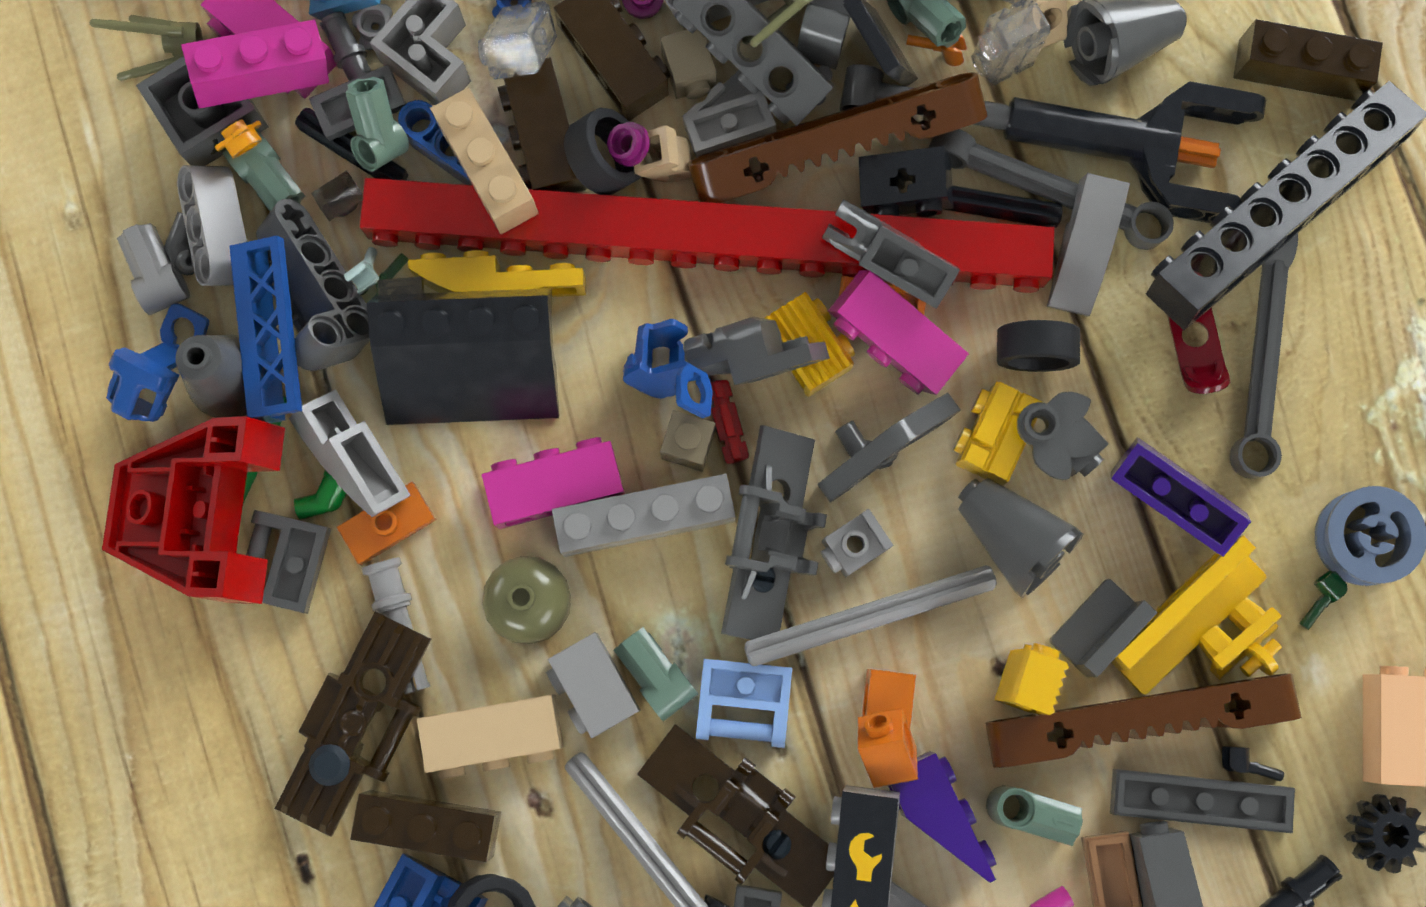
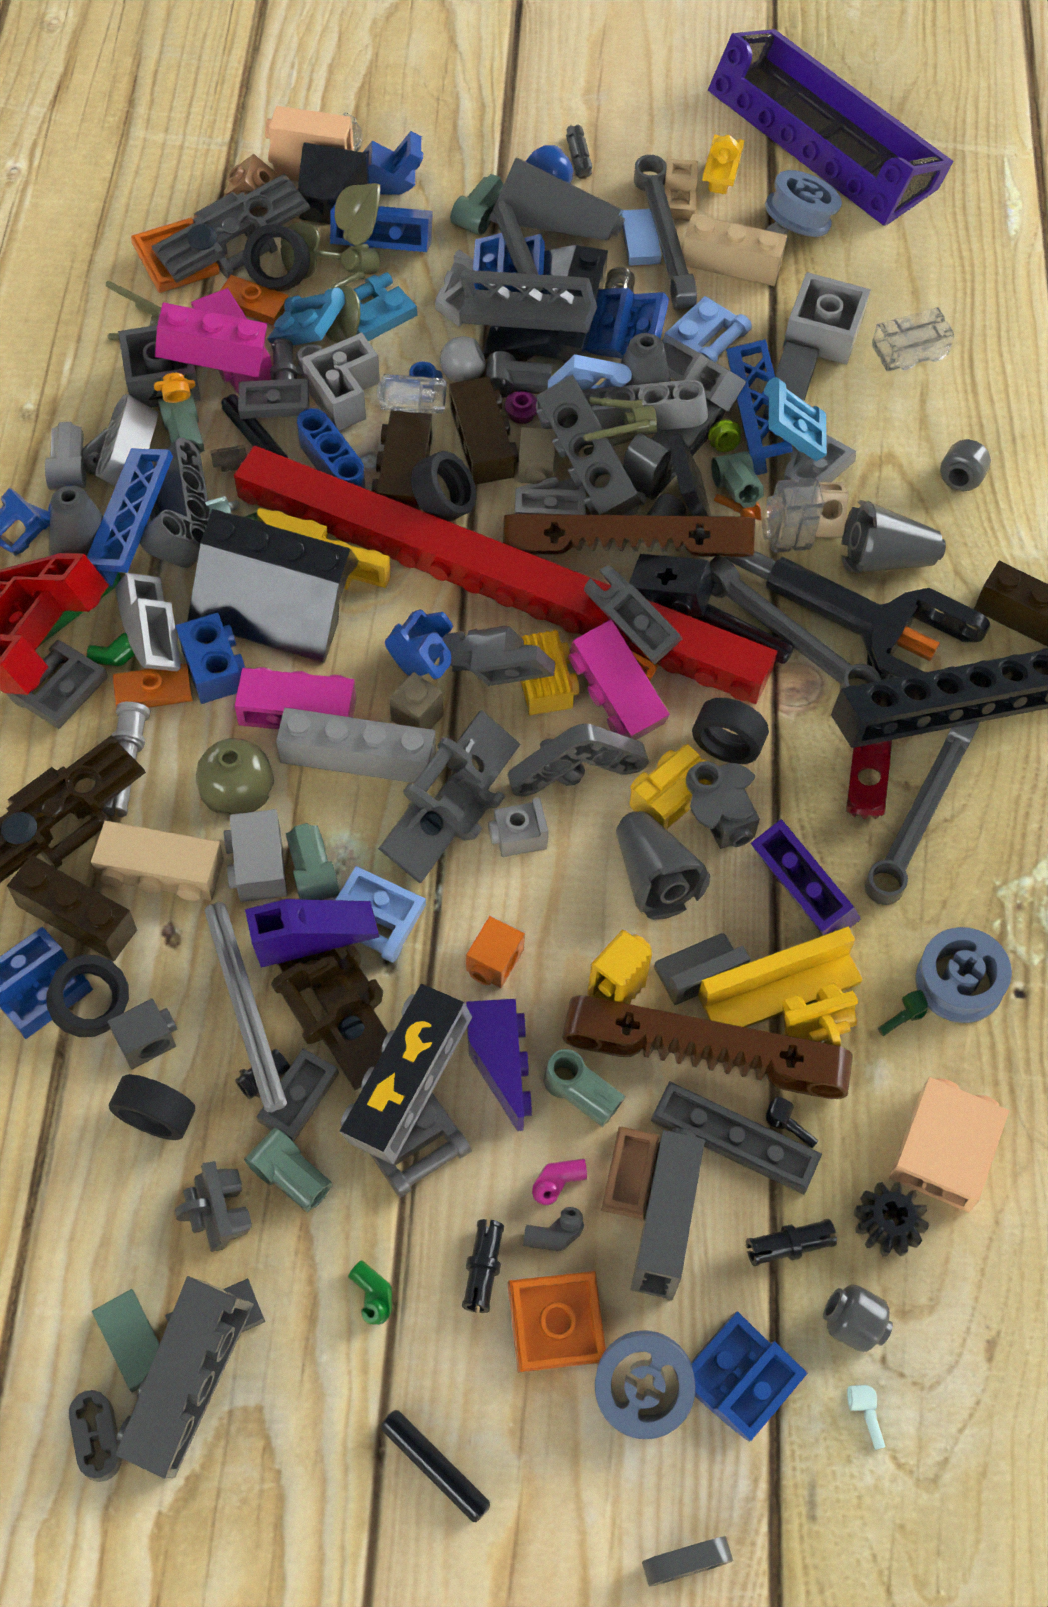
camera: 20 degrees right, 20 degrees down
sand green piece [345,77,409,172] -> none
tan brick [430,87,539,234] -> none
magenta plate [607,122,650,166] -> none
tan leg [631,125,691,182] -> none
red axle [711,380,750,464] -> none
light grey axle [744,565,997,666] -> none
orange brick [858,708,918,788] -> none
light grey slope [1047,173,1130,316] -> none
none -> blue brick [175,613,245,704]
none -> dark purple slope [245,899,379,968]

